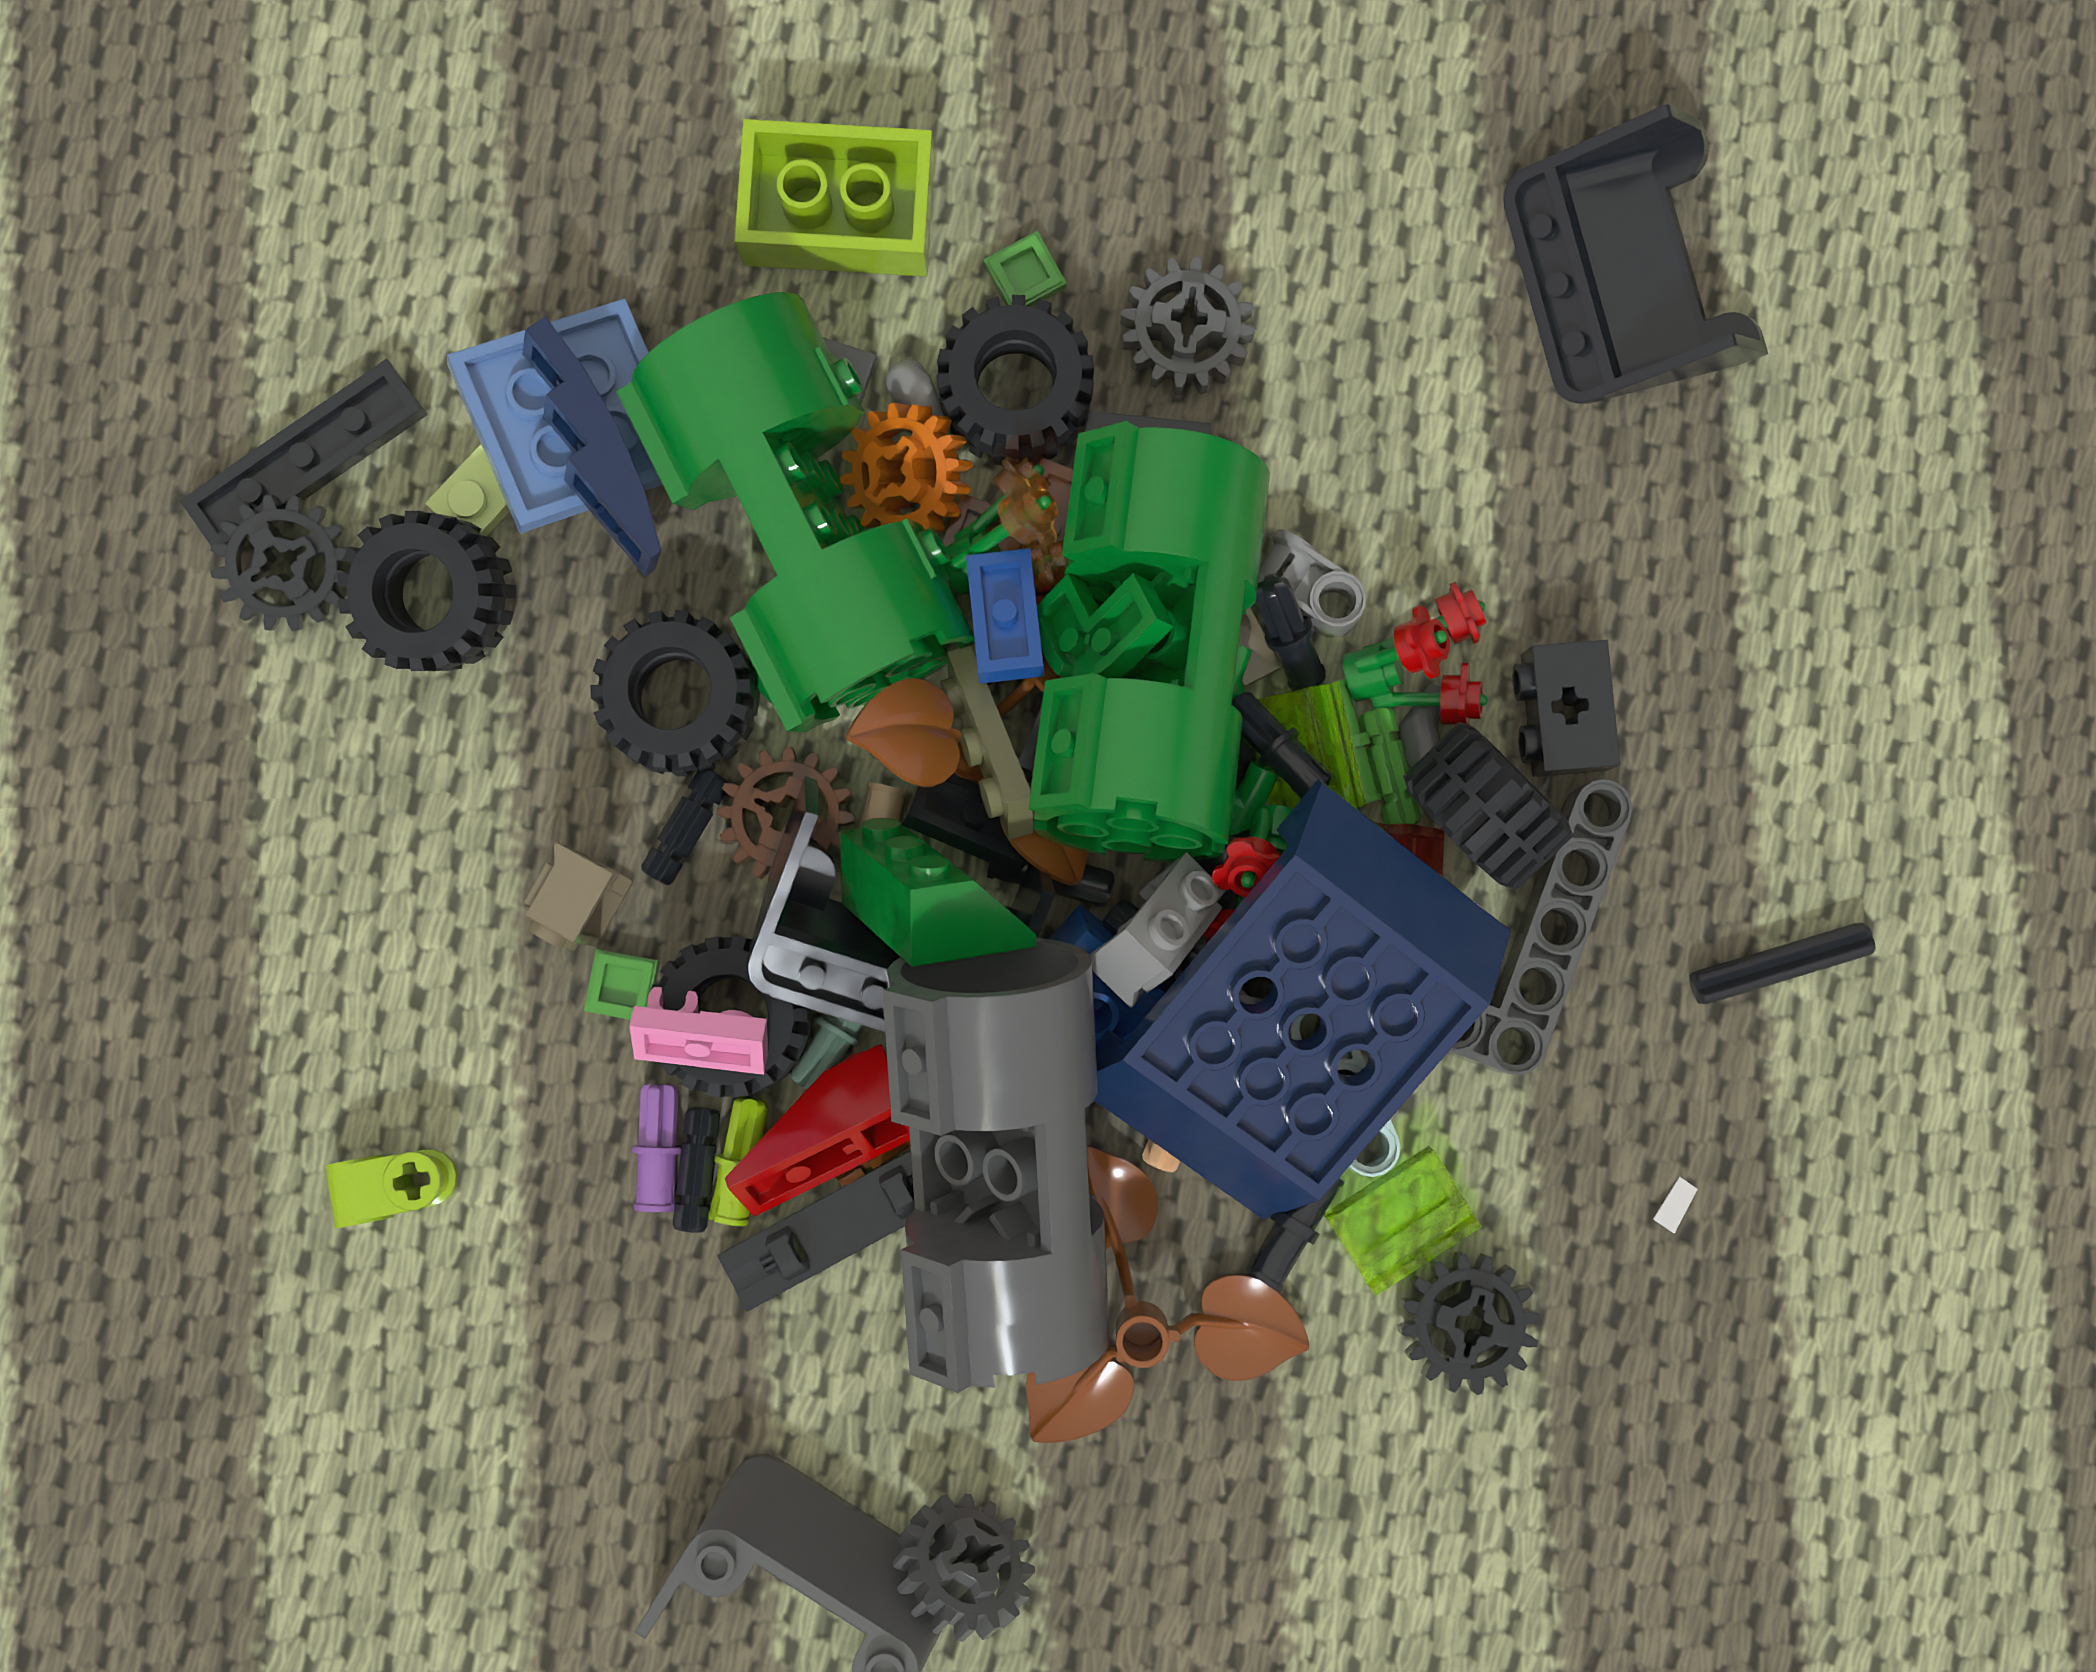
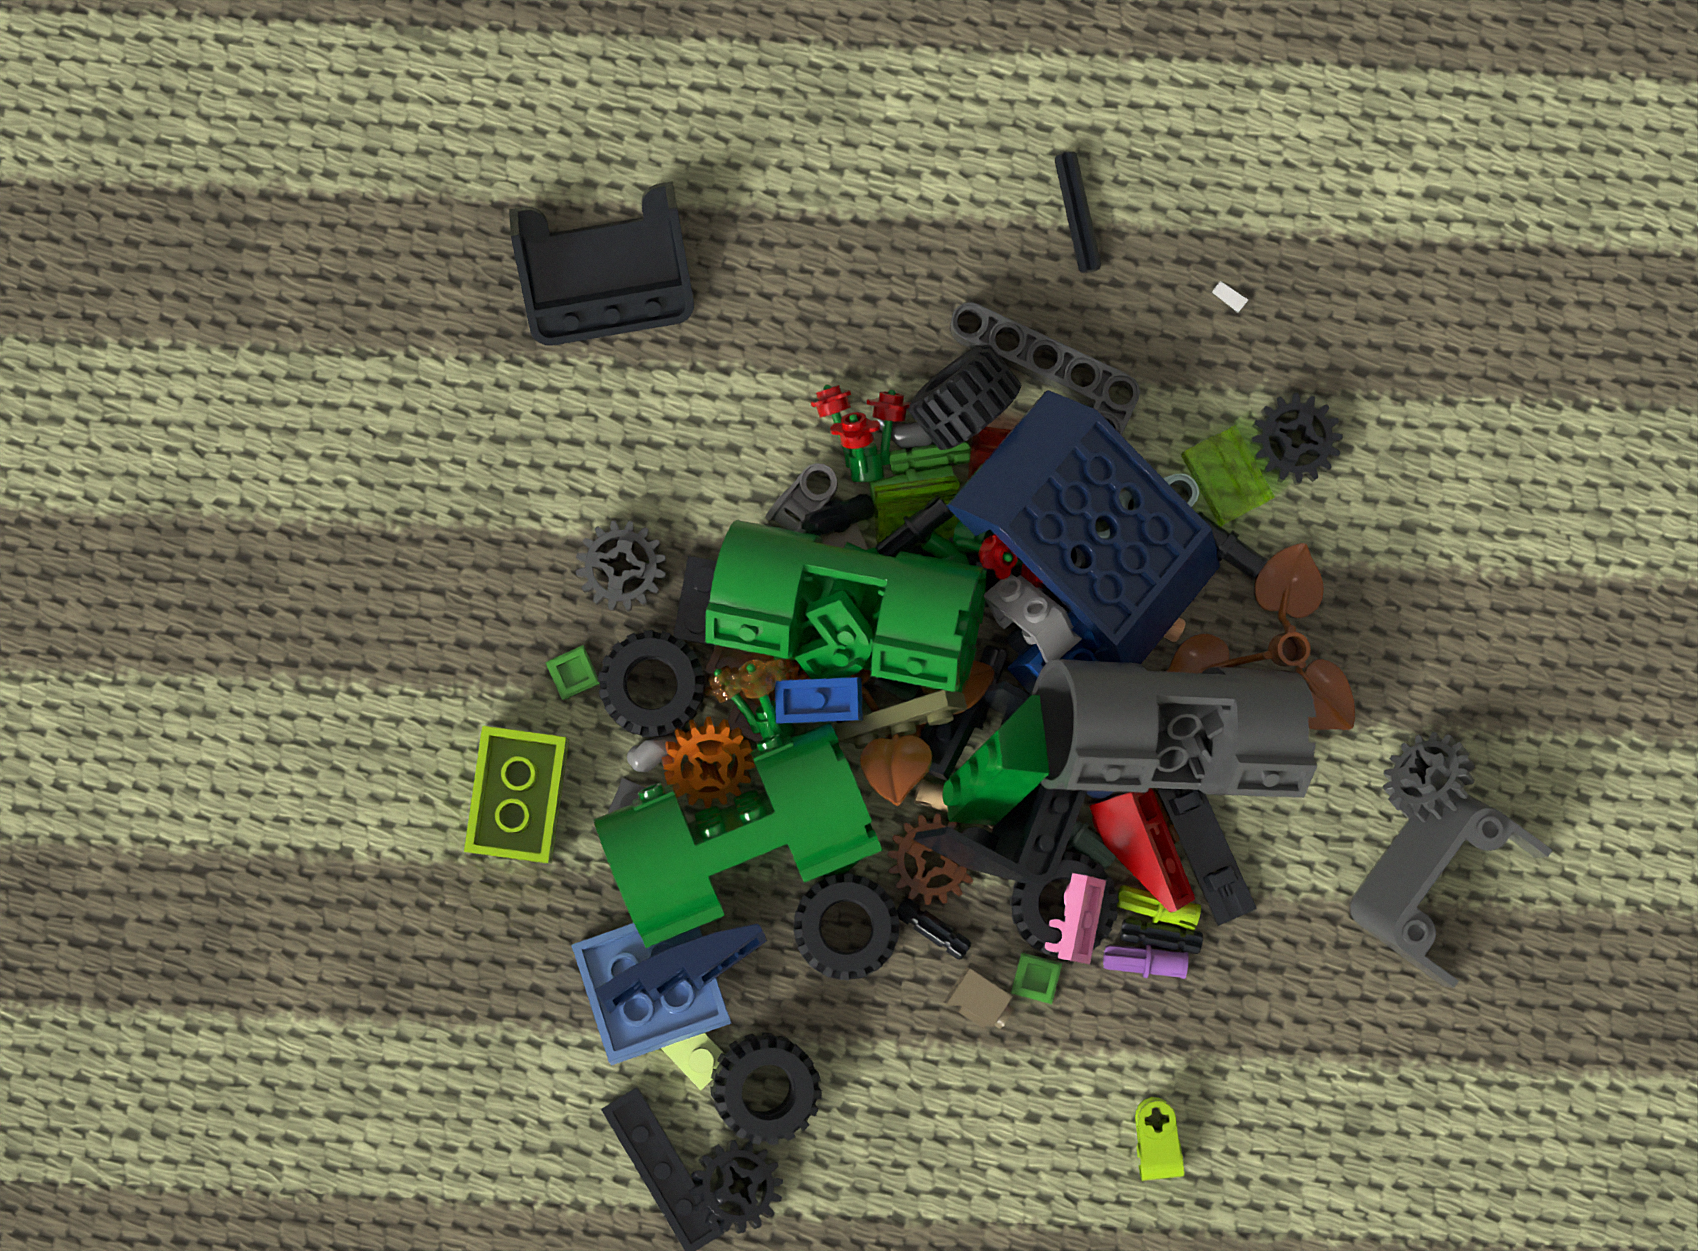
camera: 85 degrees left, 0 degrees up
black brick [1512,640,1621,777] -> none

